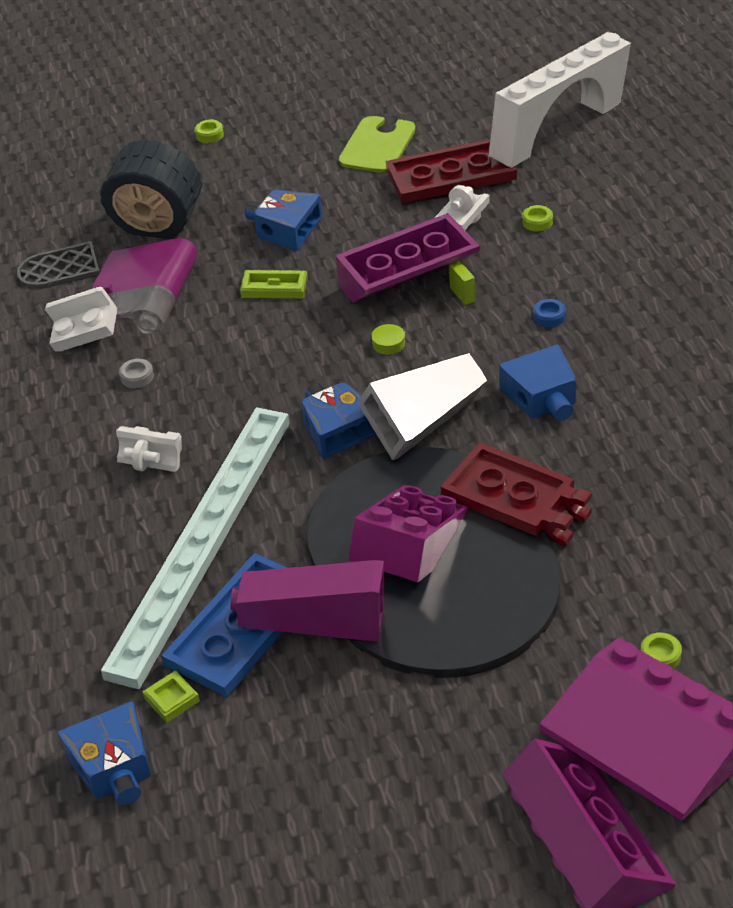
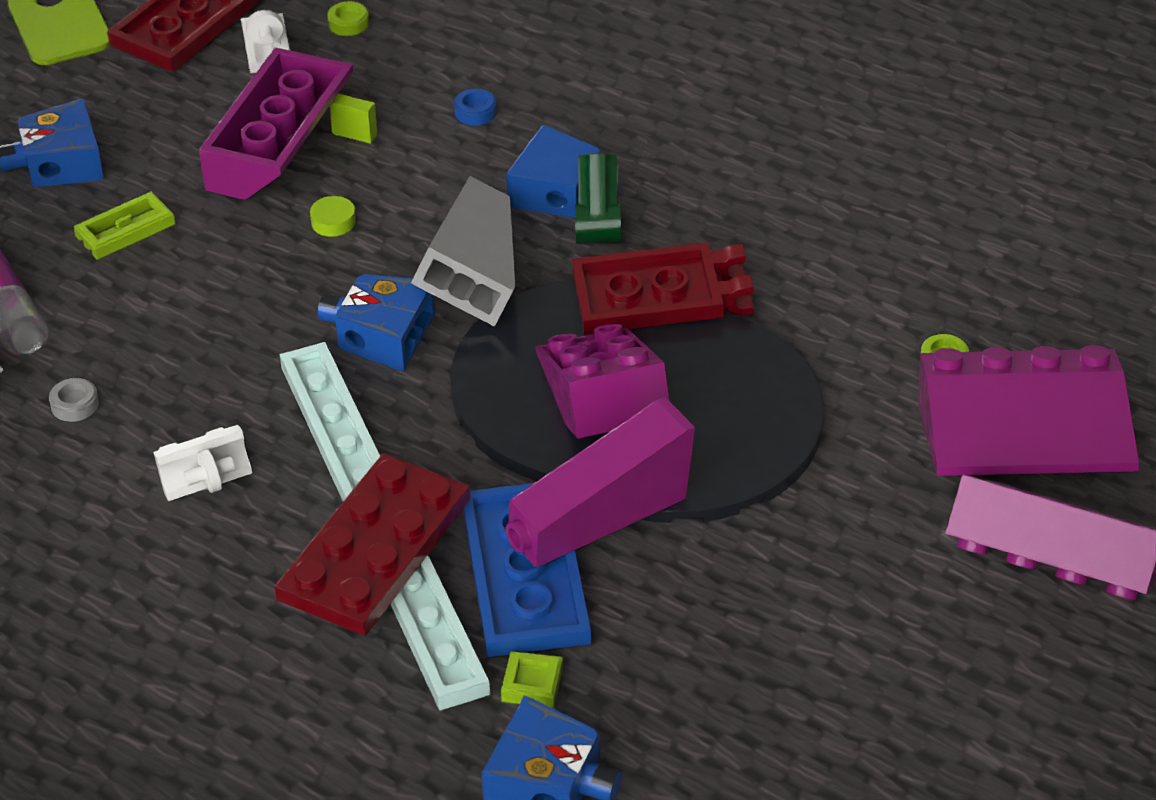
camera: 45 degrees left, 0 degrees up
none -> dark red plate [274,453,470,636]
none -> dark green piece [575,154,621,244]

